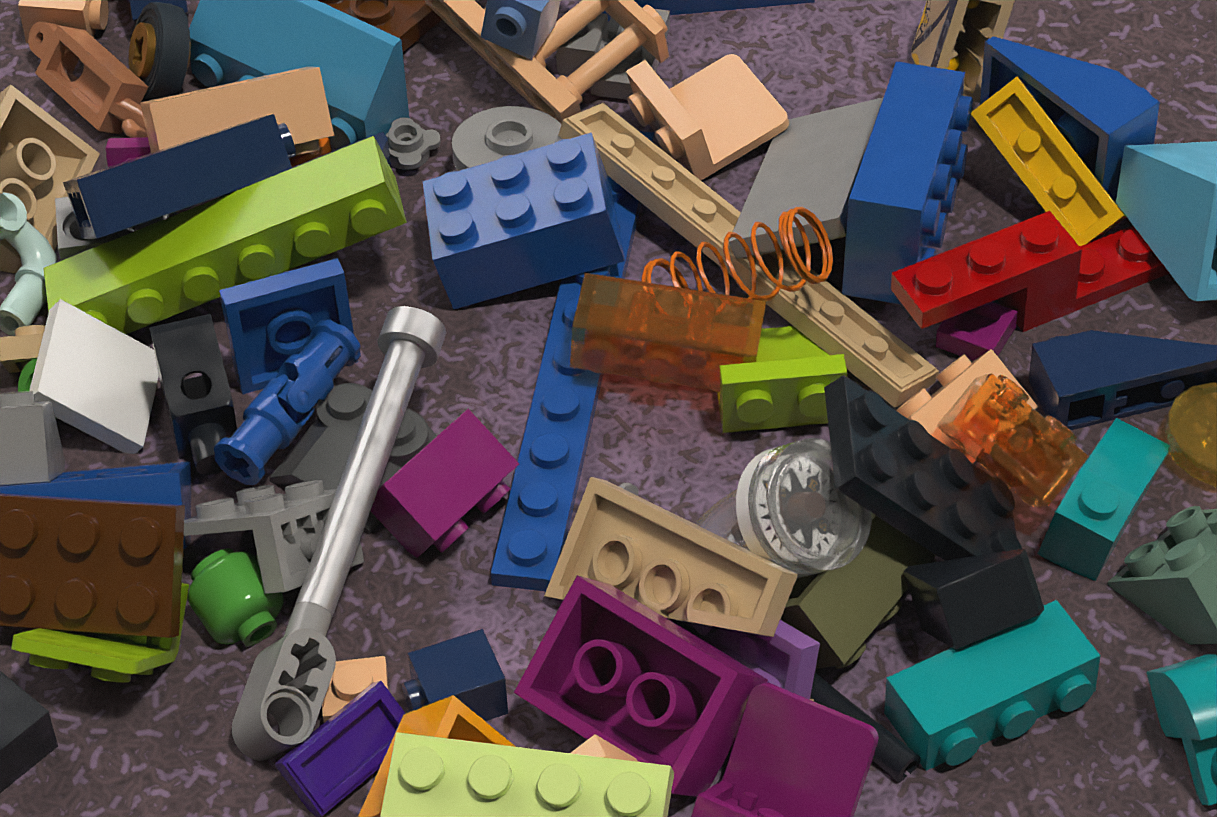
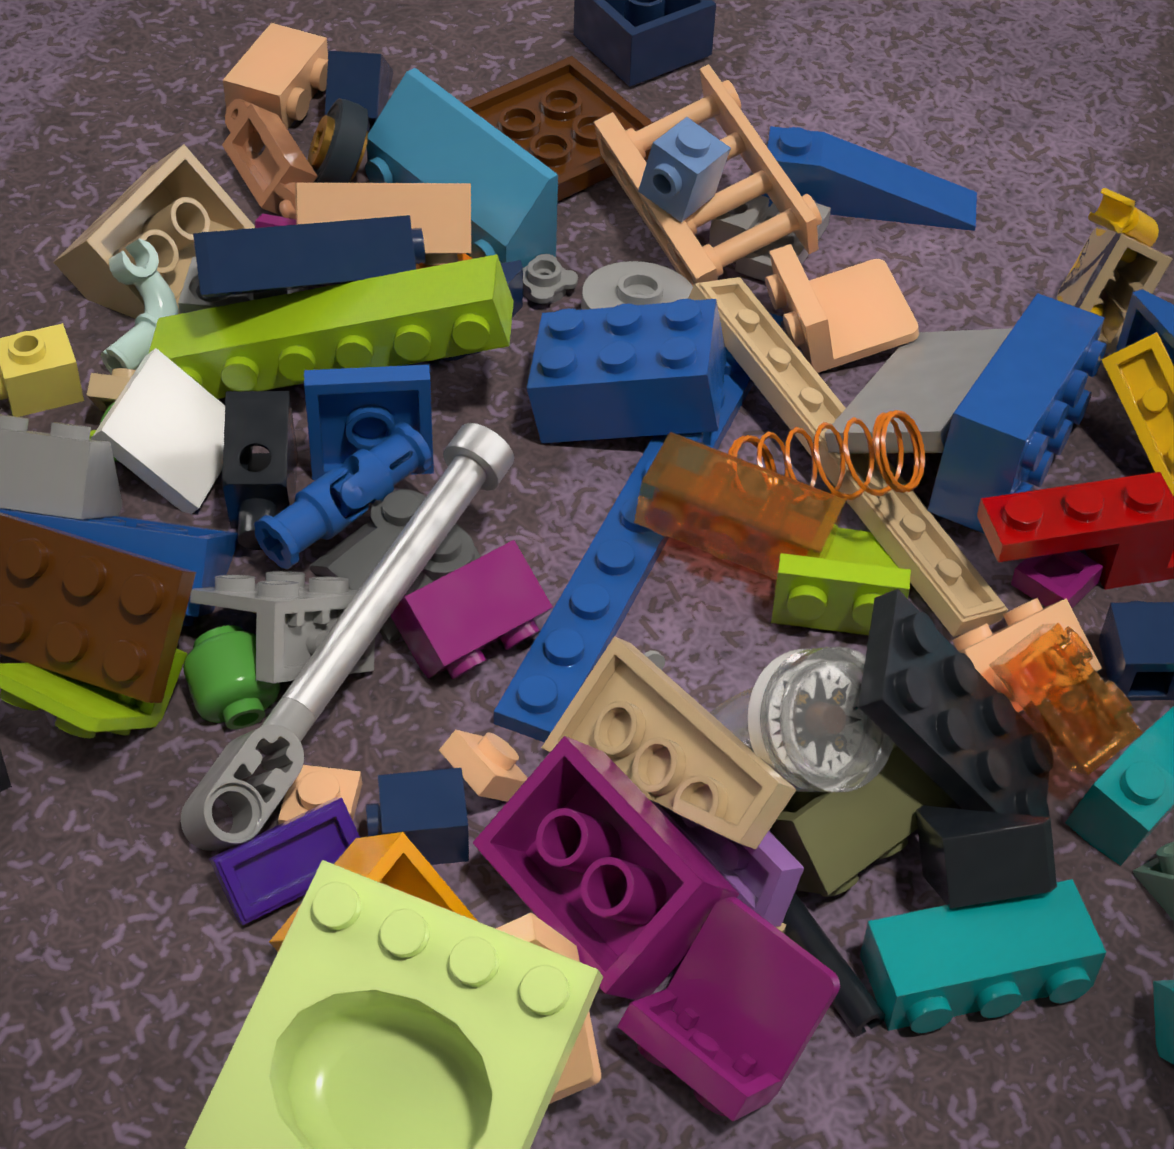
camera: 10 degrees right, 0 degrees up
none -> light nougat plate [439,730,528,802]

